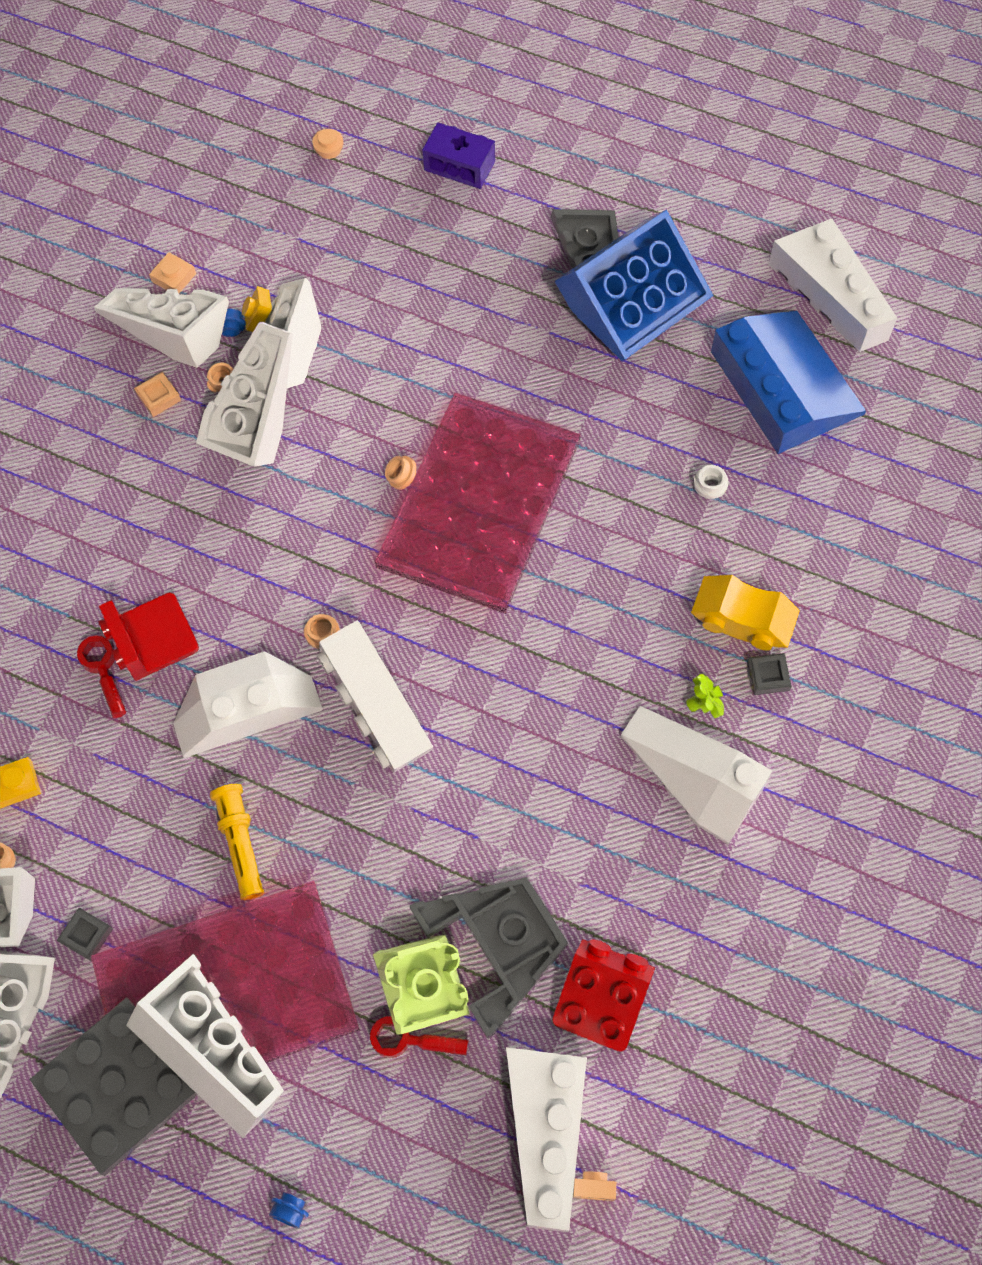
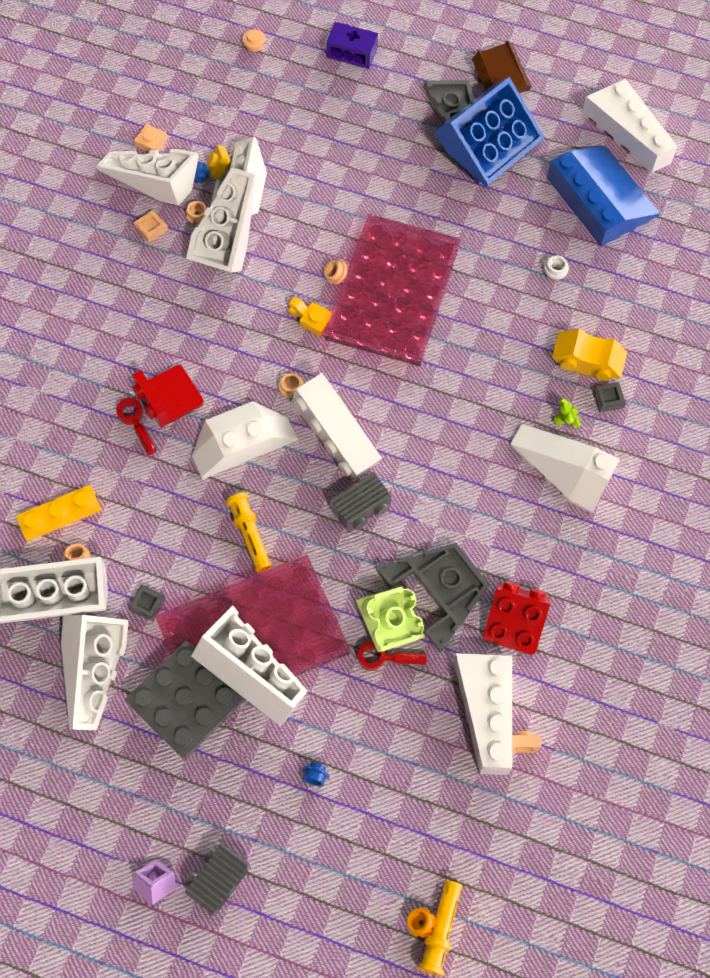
camera: 10 degrees left, 0 degrees up
none -> yellow plate [288,297,334,337]
none -> dark grey brick [330,472,392,532]
none -> reddish brown slope [472,40,532,93]

